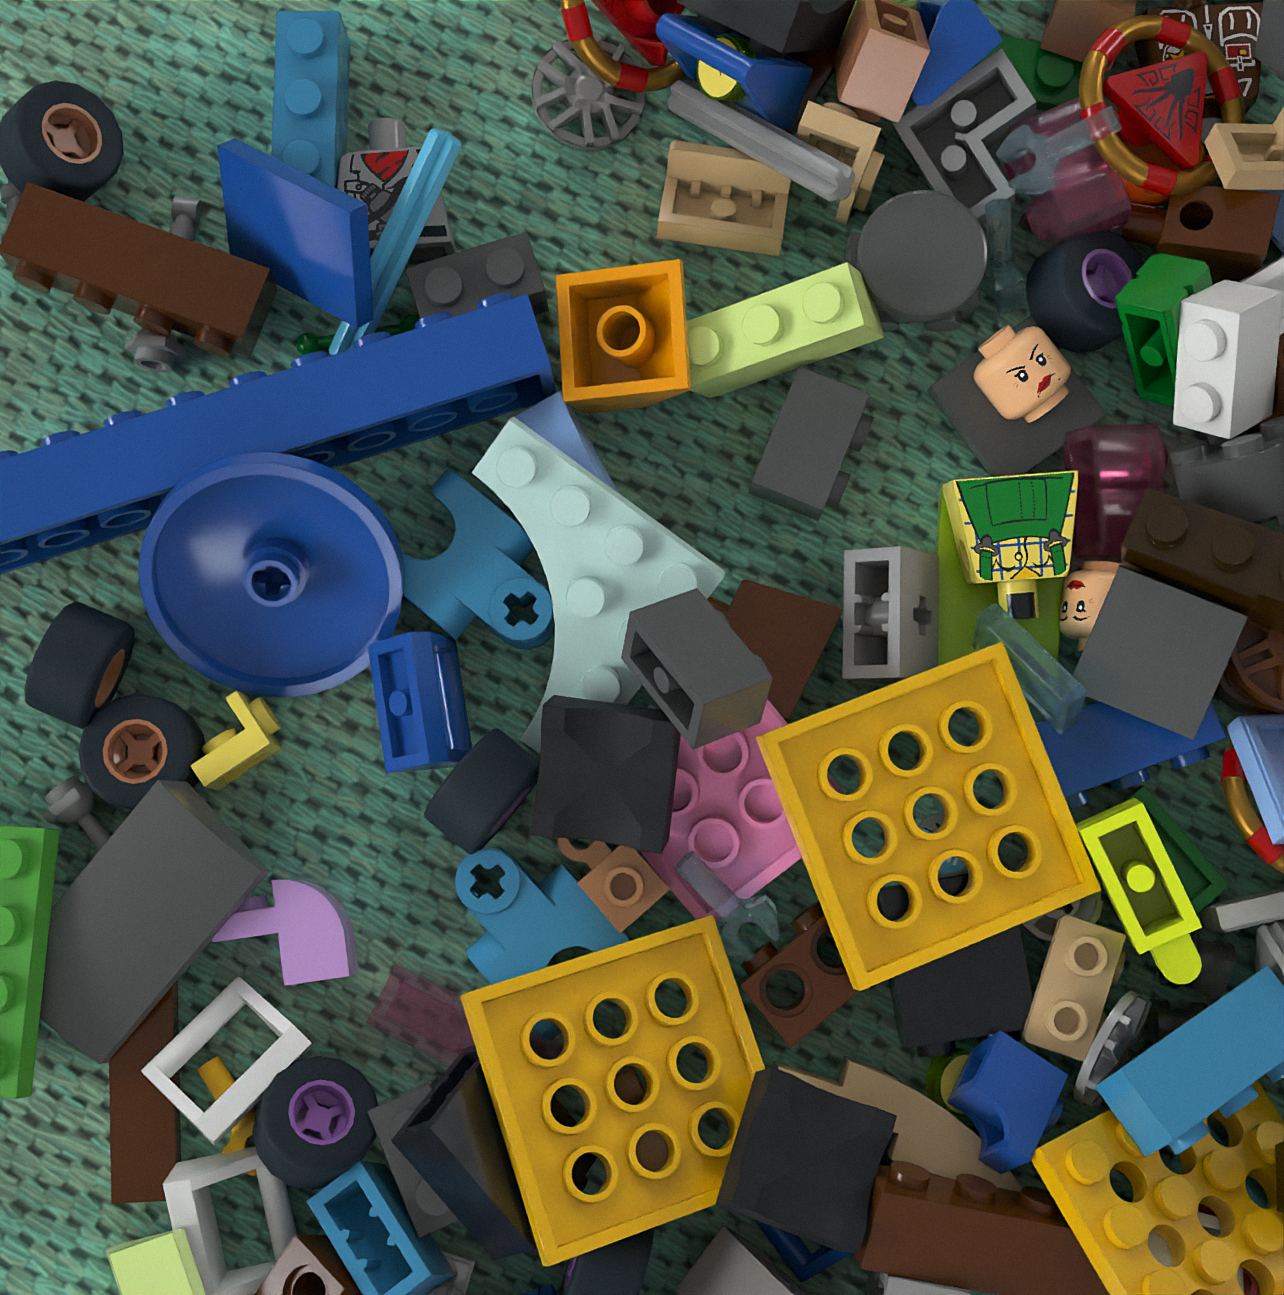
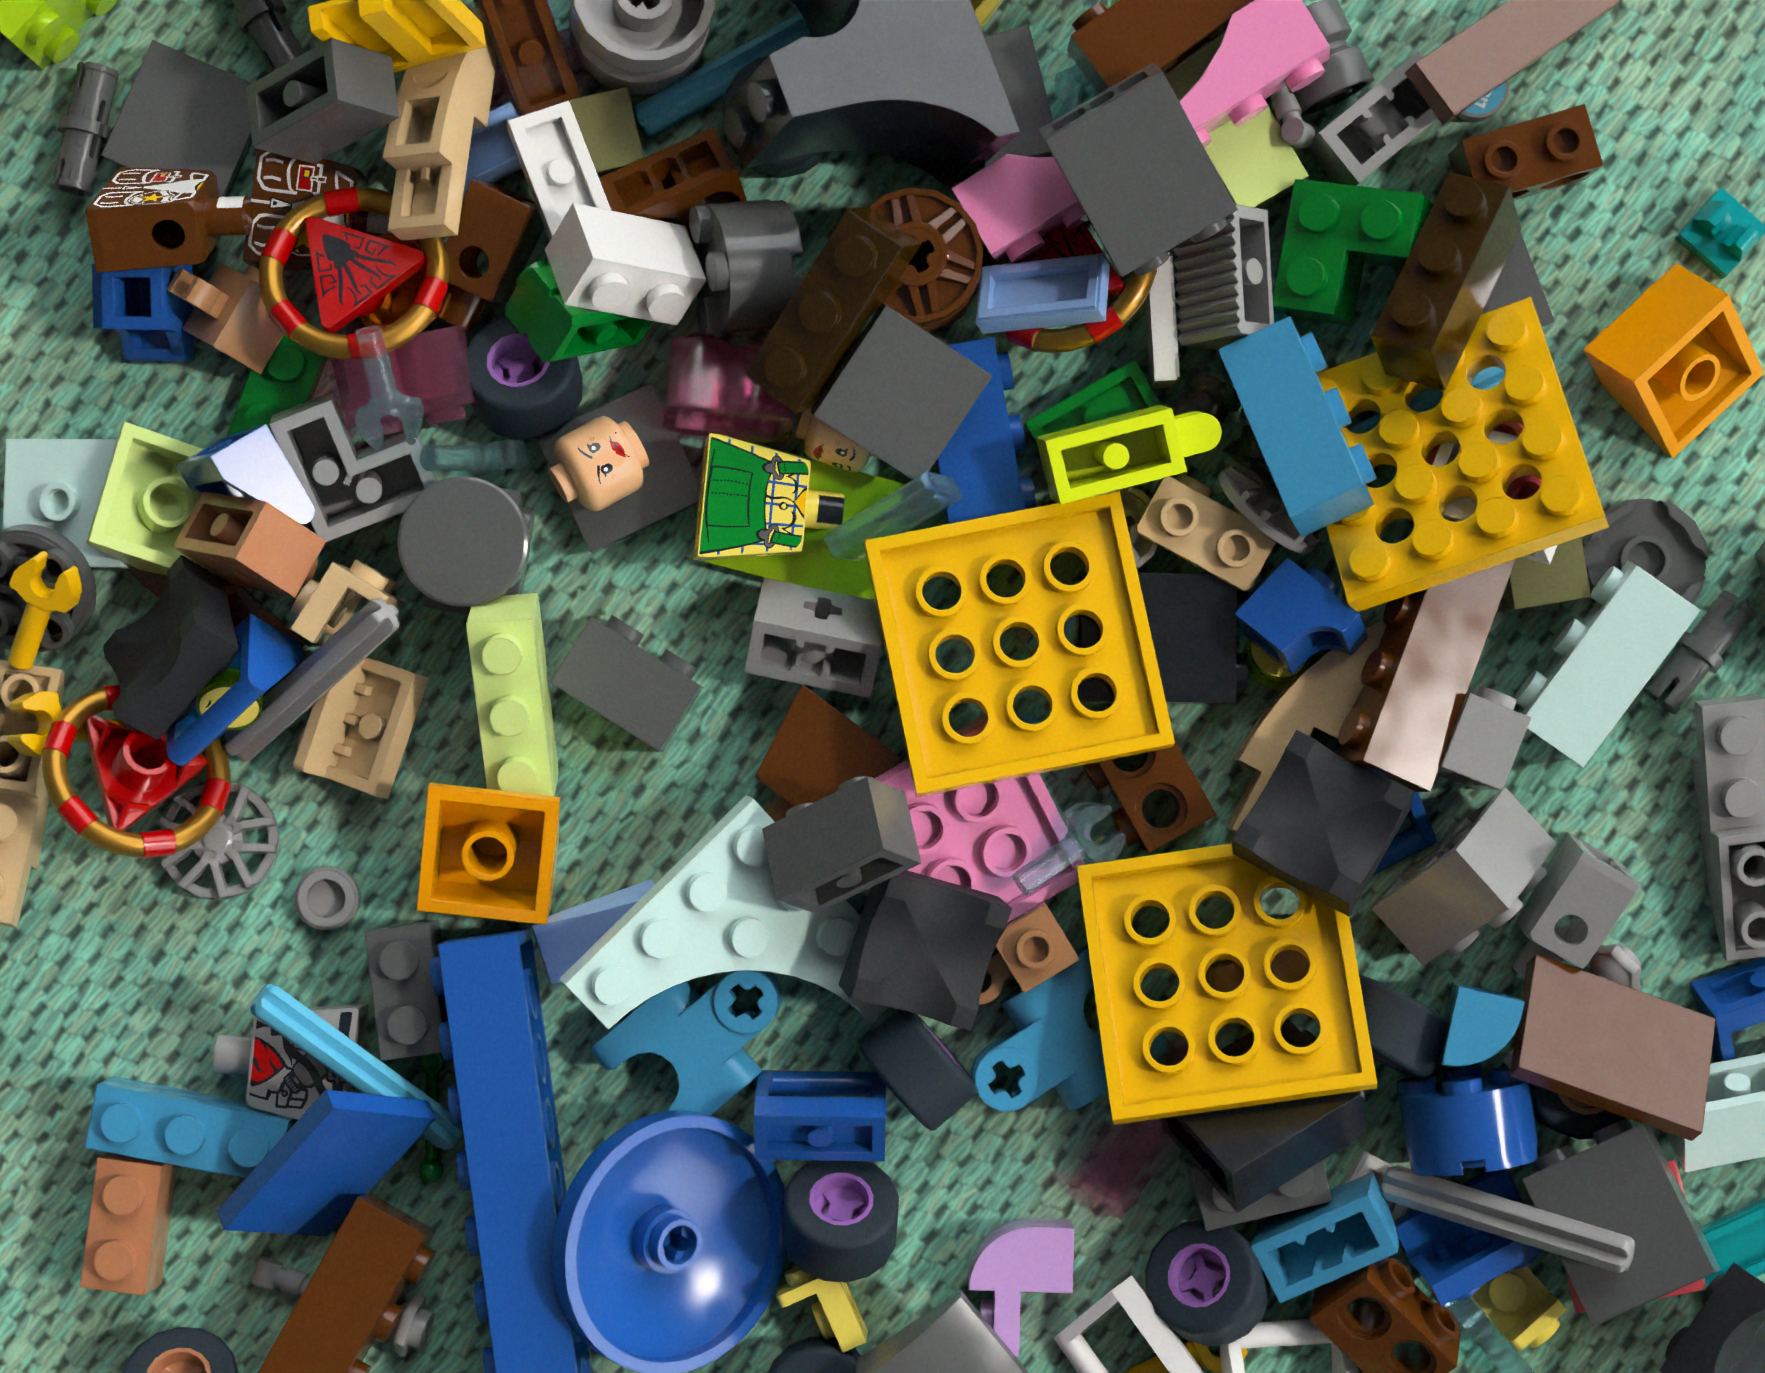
camera: 85 degrees left, 5 degrees up
none -> nougat brick [80,1152,177,1296]
none -> light grey tile [295,866,361,930]
none -> black wheel [782,1160,899,1283]

